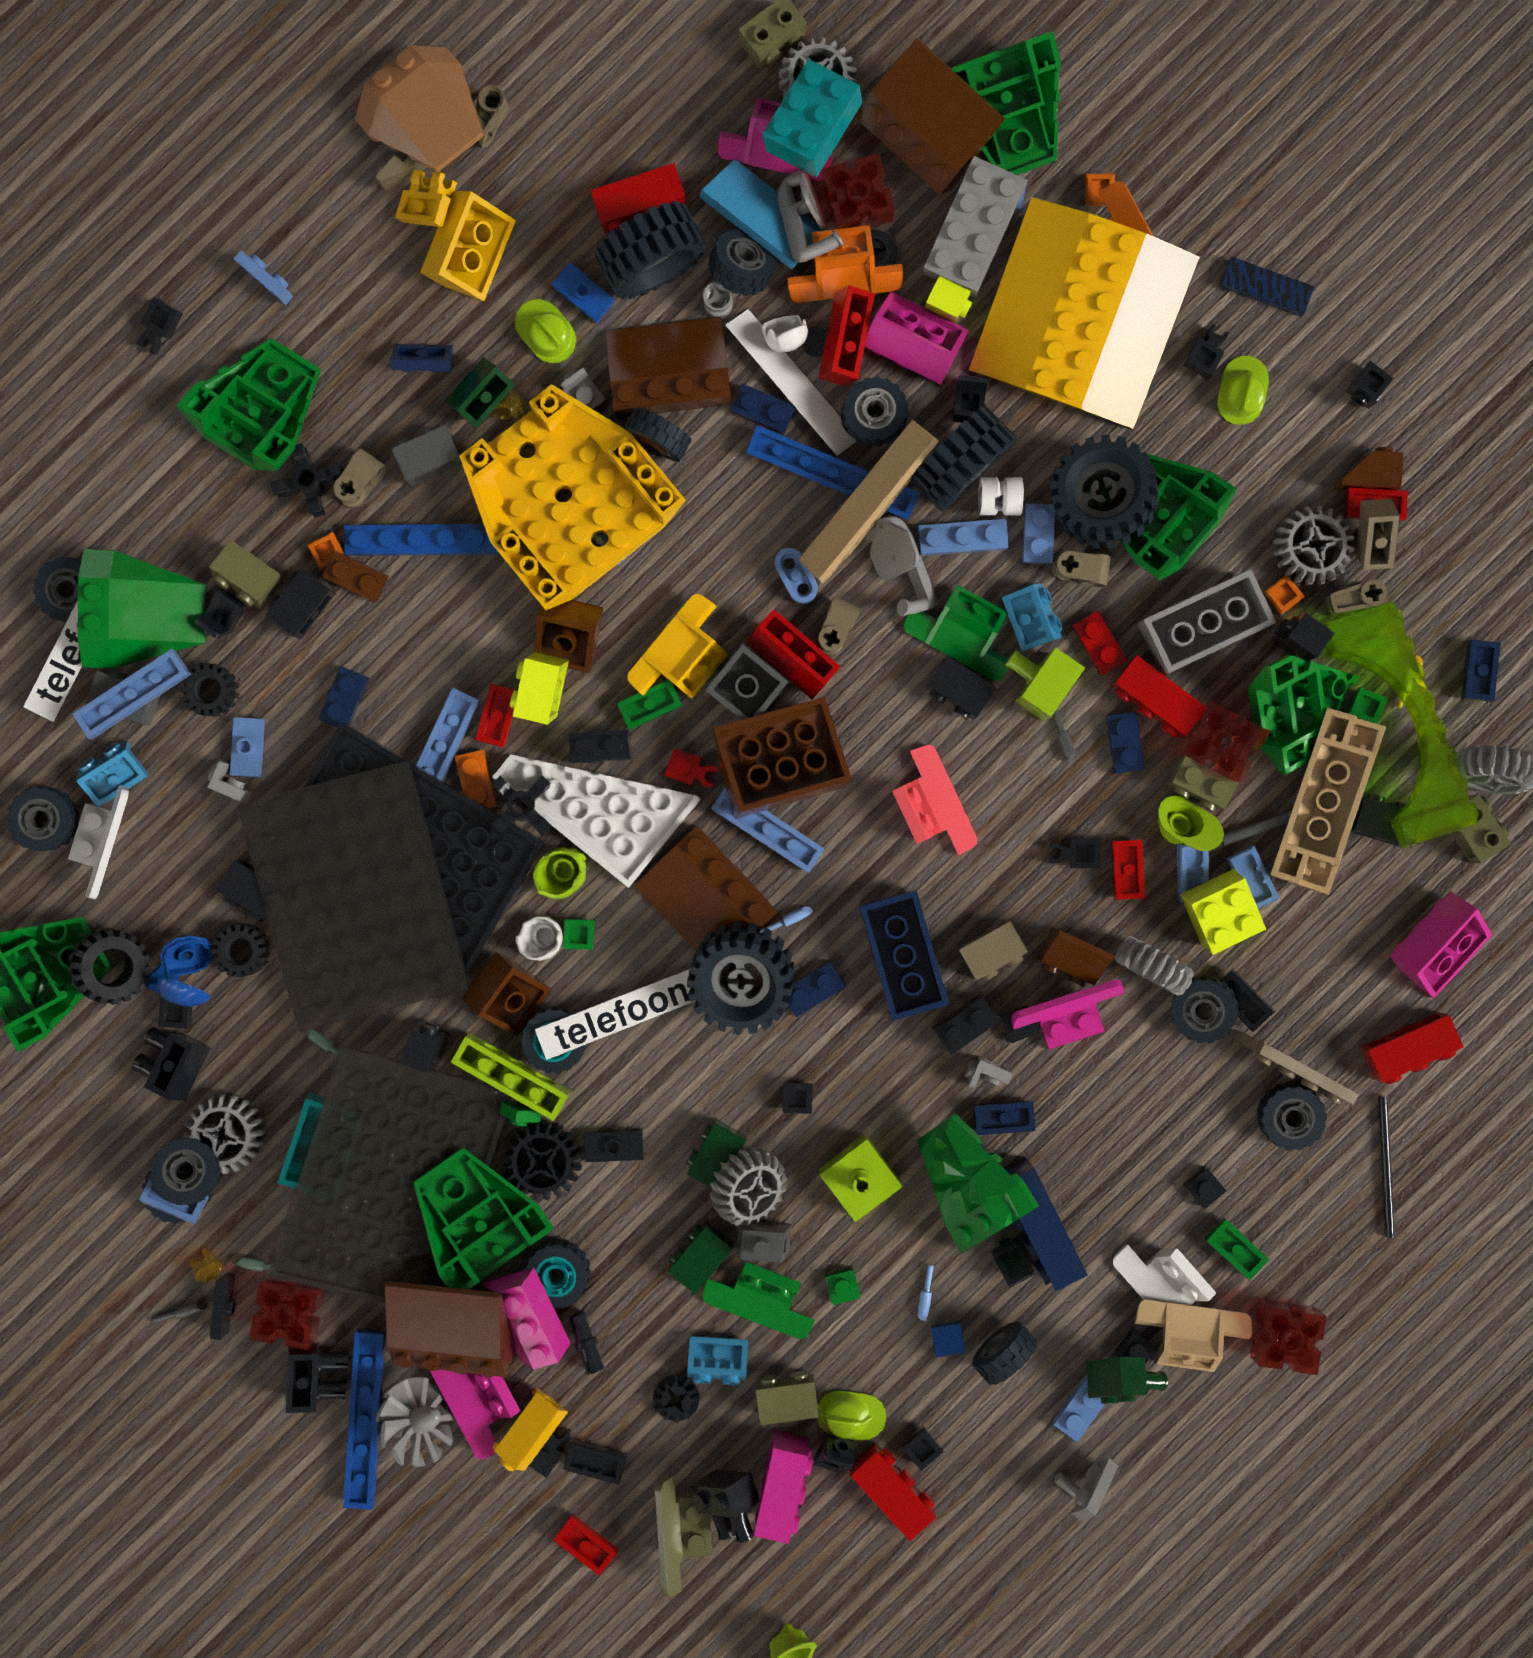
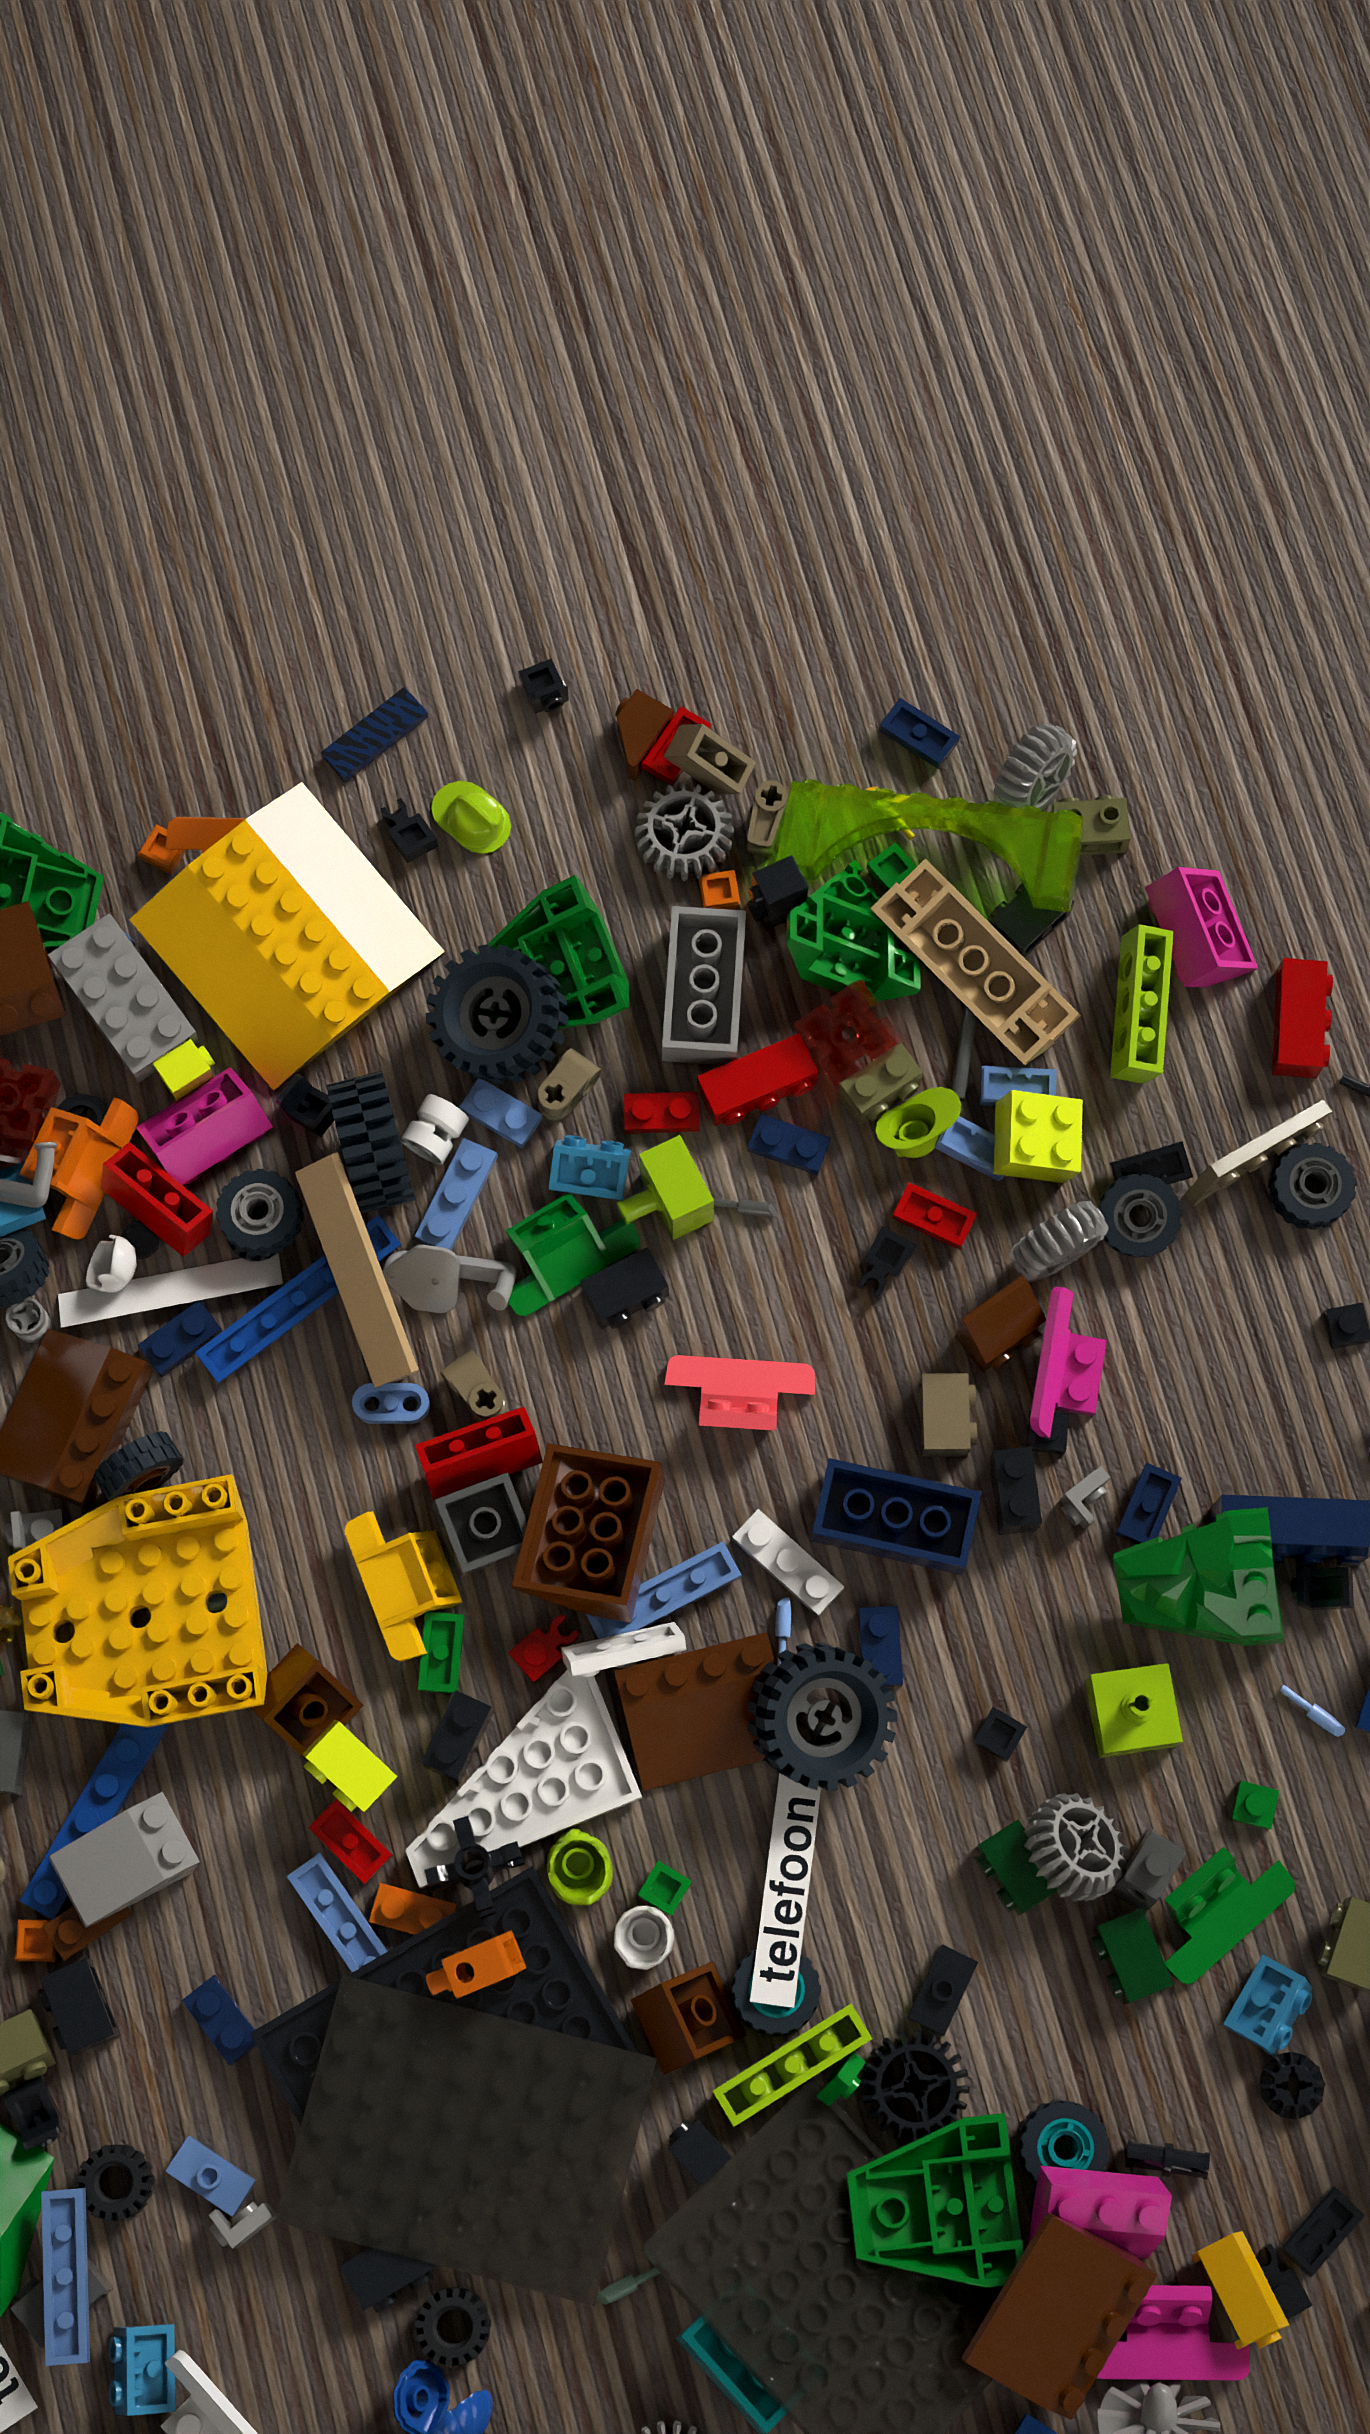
camera: 60 degrees left, 15 degrees down
none -> light grey slope [49,1792,200,1928]
none -> orange torso [426,1930,527,1999]
none -> white plate [561,1622,686,1677]
none -> white plate [732,1509,844,1617]
none -> lime brick [1110,924,1173,1084]

